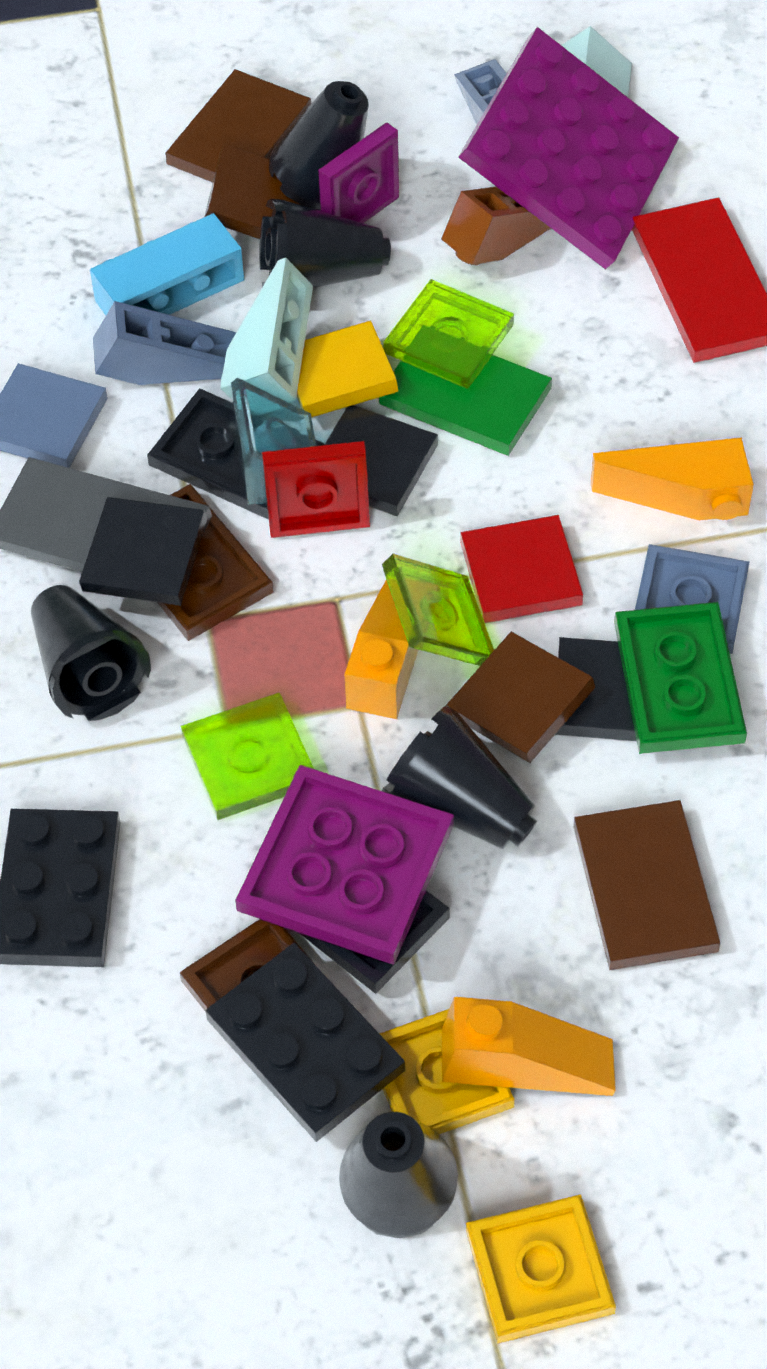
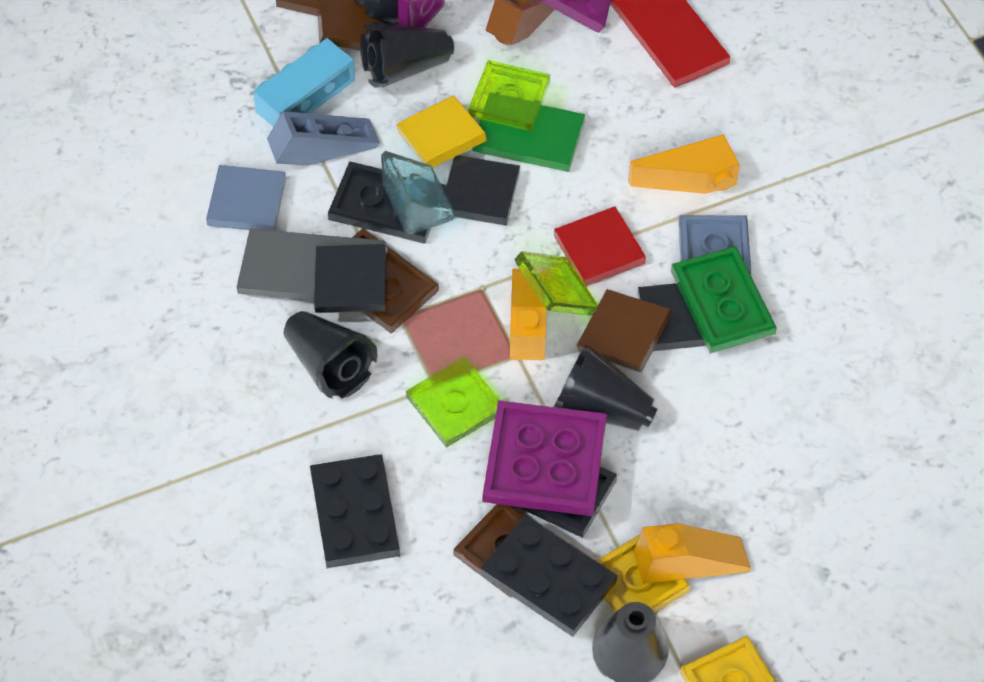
camera: 15 degrees left, 0 degrees up
light aqua slope [220,258,313,413] -> none
red tile [262,441,370,538] -> none
reddish brown tile [573,800,721,970] -> none

